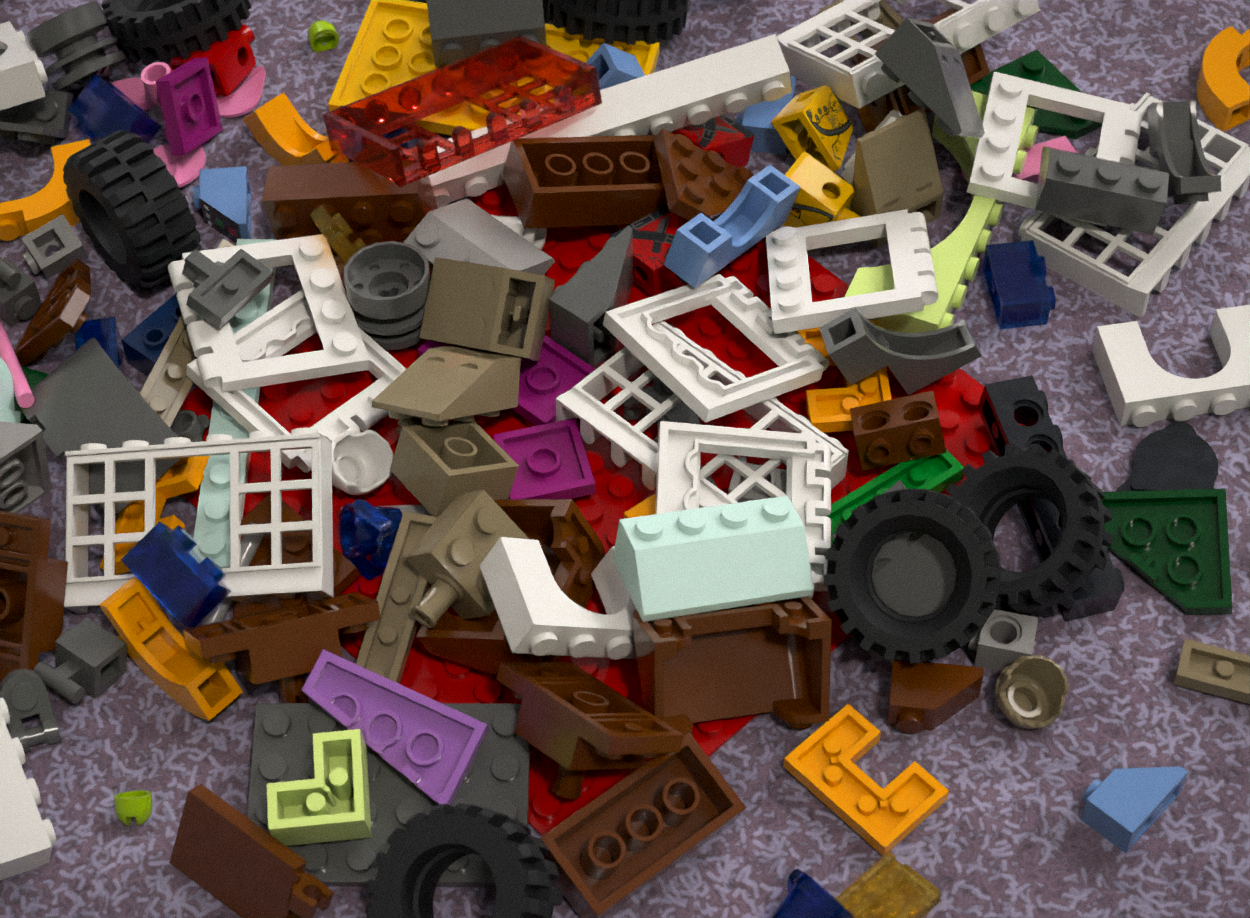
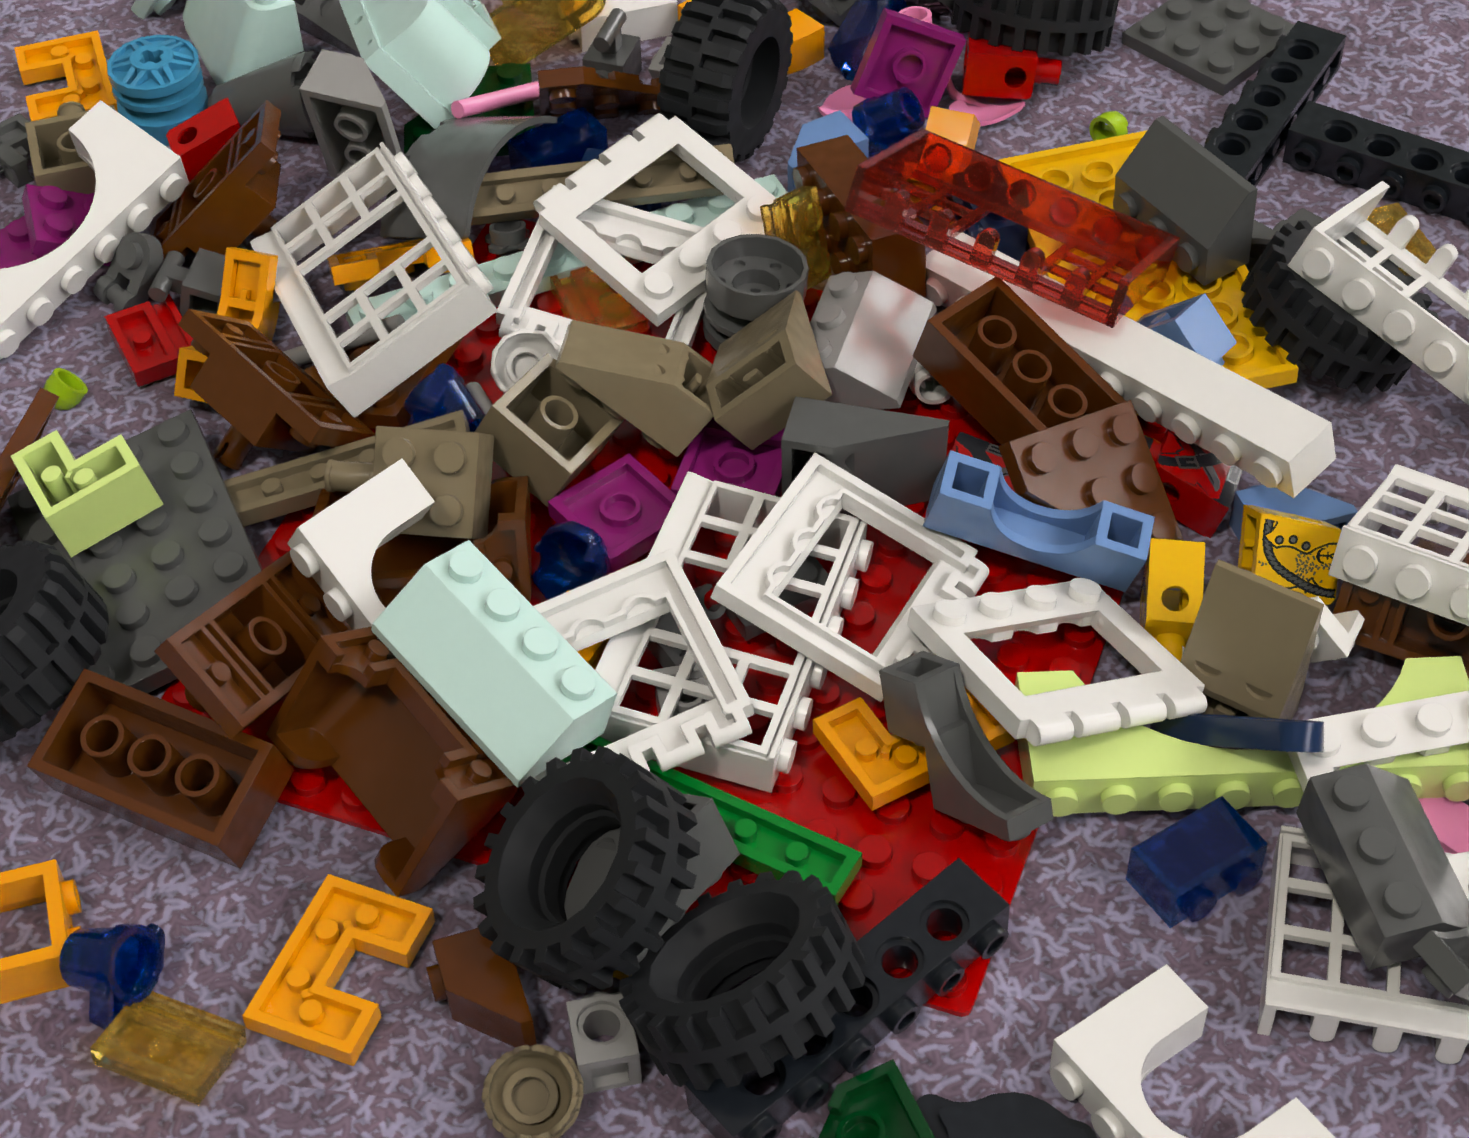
camera: 65 degrees right, 5 degrees down
clear blue brick [121,522,231,628] -> none
dark grey hinge [182,249,273,329] -> none
medium lavender wing [302,649,489,805] -> none
reddish brown brick [850,391,947,471] -> none
dark grey slope [875,18,985,138] -> none
none -> red plate [104,294,193,387]
none -> clear blue hair [532,521,610,600]
none -> clear yellow plate [550,266,648,333]
none -> clear blue piece [852,87,925,166]
none -> dark blue beam [1150,713,1324,752]

